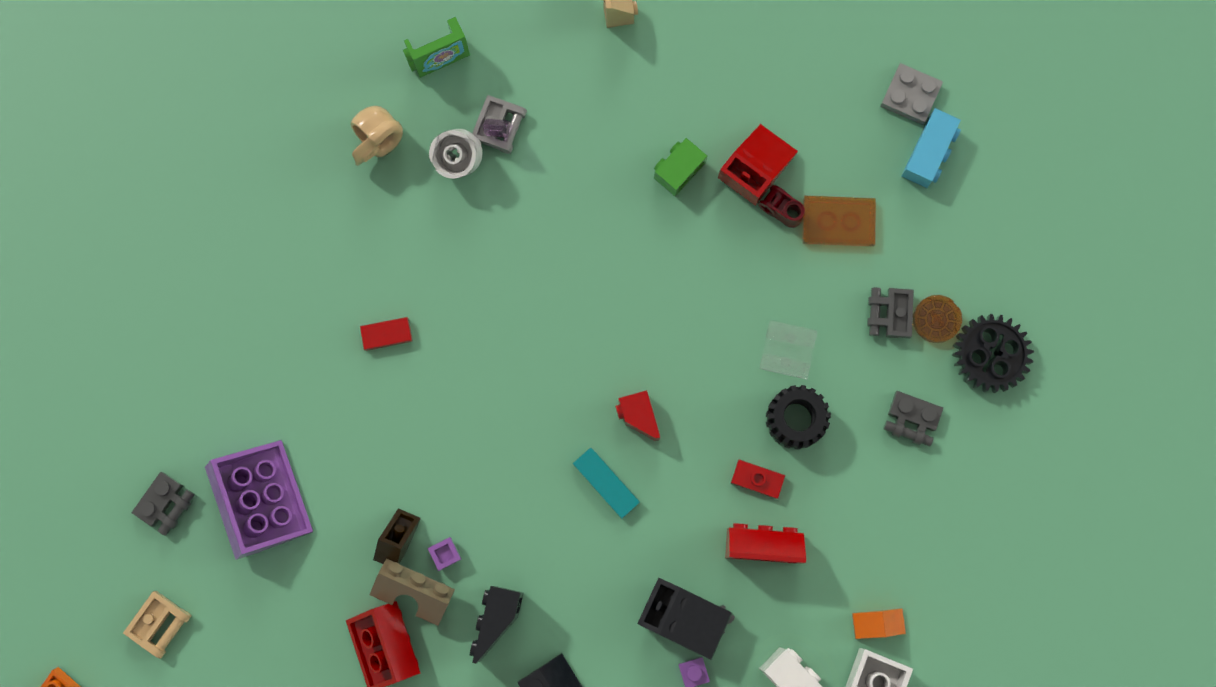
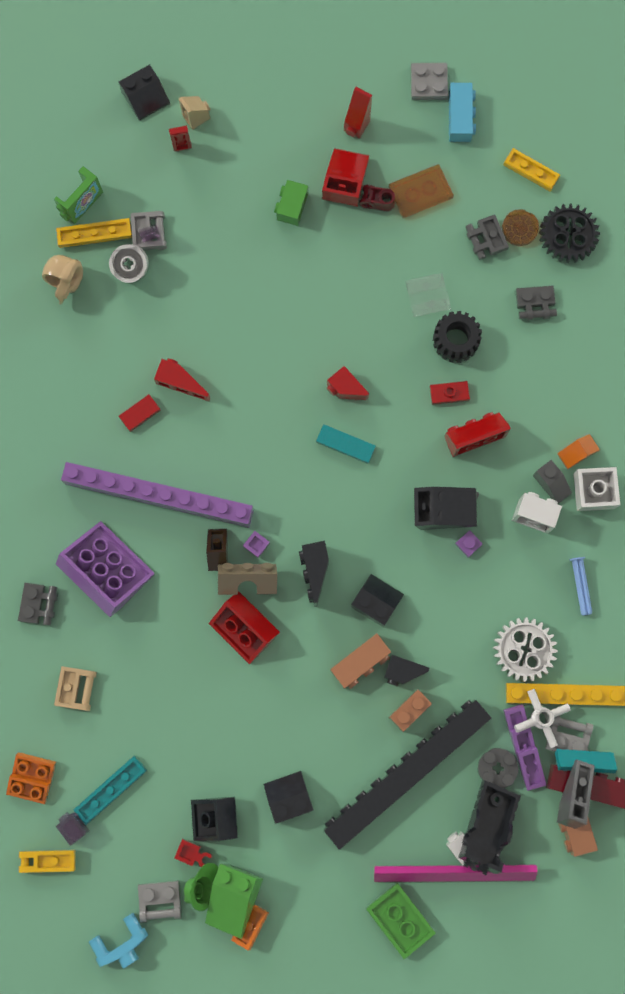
camera: 25 degrees left, 0 degrees up
none -> yellow plate [56,218,132,248]
none -> medium lavender brick [61,462,254,528]
none -> red slope [154,358,210,402]
none -> red plate [169,125,192,152]
none -> red slope [344,87,372,139]
none -> yellow tile [503,148,560,192]
none -> dark grey slope [533,460,572,504]

